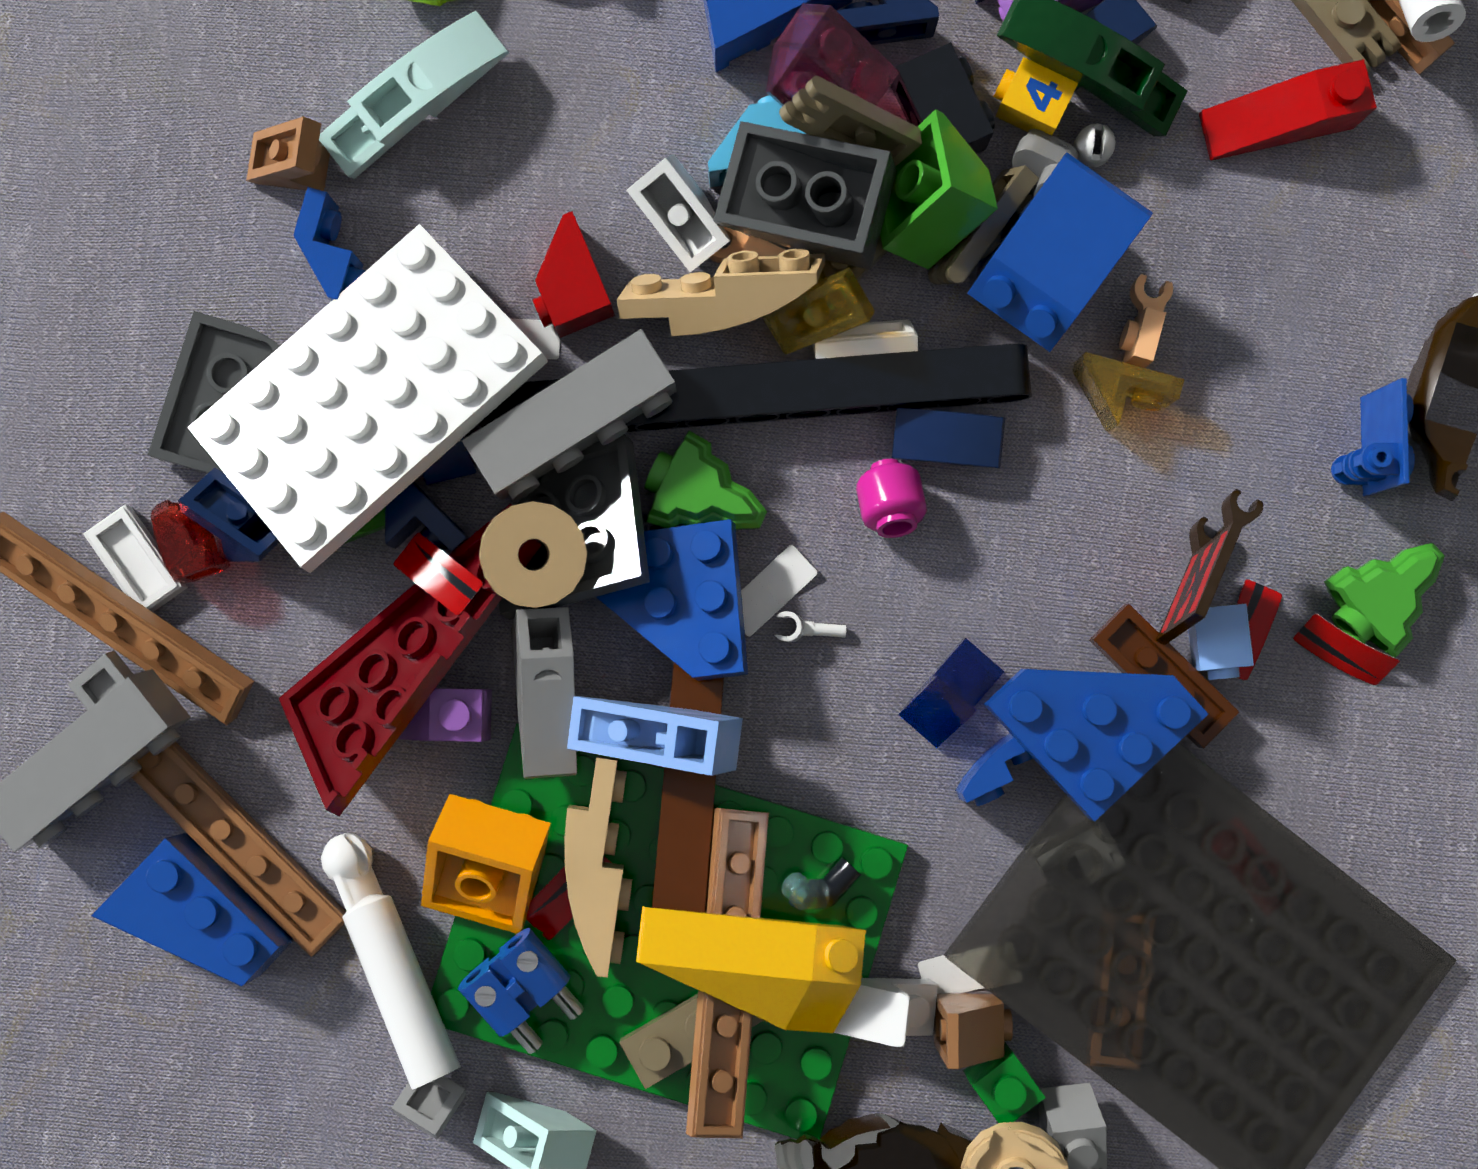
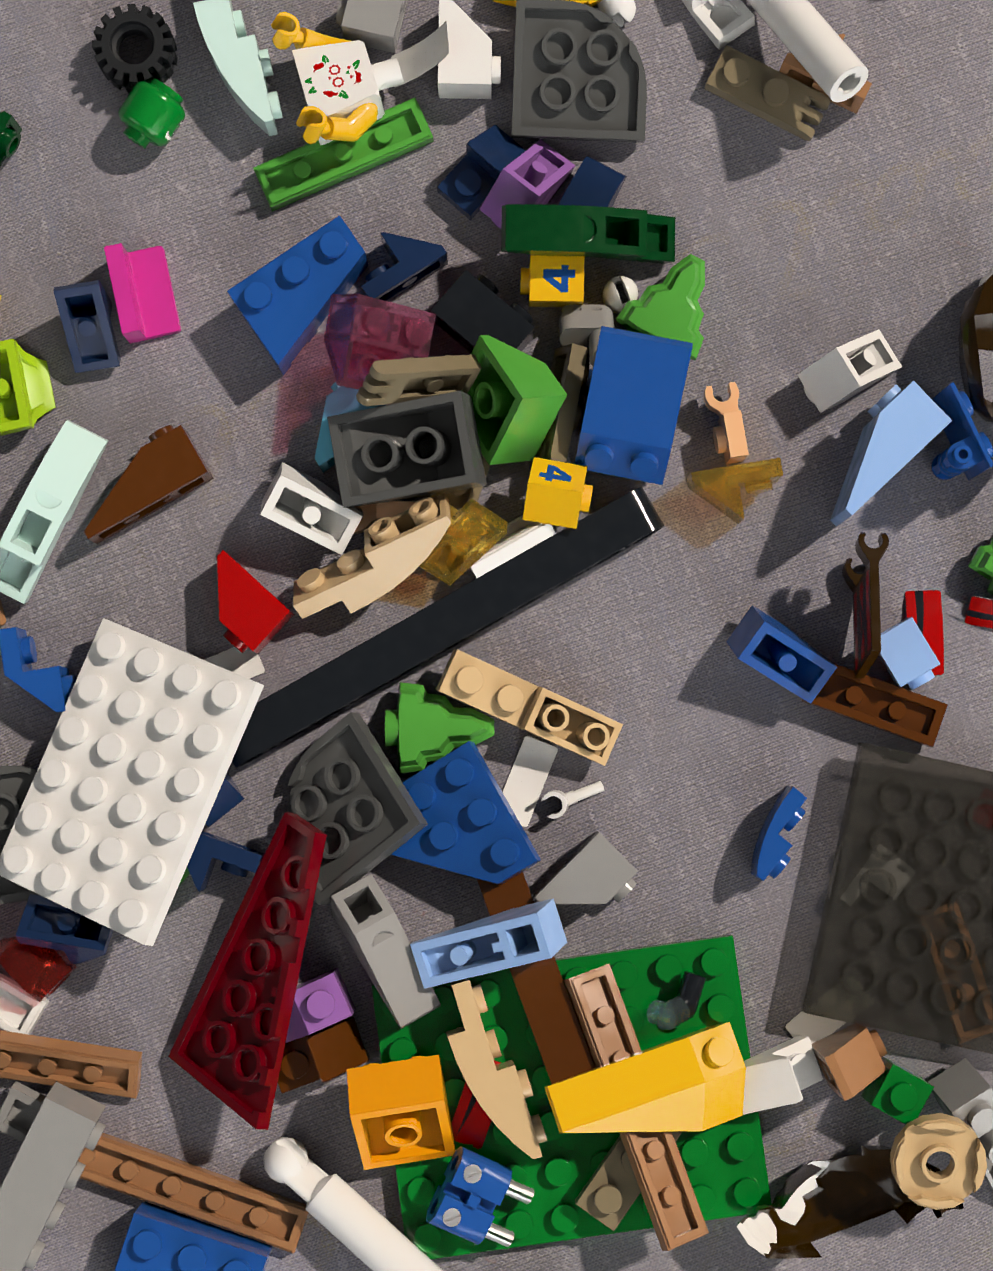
camera: 25 degrees left, 0 degrees up
red sticker [393,533,483,615] -> none
light grey brick [462,329,677,501] -> none
tan tile [479,501,587,608] -> none
dark pink head [856,459,927,538] -> none
dark blue slope [892,408,1006,469] -> none
clear blue slope [897,638,1004,748] -> none
blue plate [984,669,1208,822] -> none
red slope [1199,59,1377,161] -> none
none -> reddish brown slope [84,425,214,544]
none -> reddish brown slope [278,1017,369,1094]
none -> tan slope [436,649,623,766]
none -> yellow brick [522,457,593,529]
none -> light grey slope [533,831,638,904]
none -> bright green rock [616,254,705,360]
none -> blue slope [726,605,837,704]
none -> white slope [798,329,902,413]
none -> light blue slope [830,380,952,527]

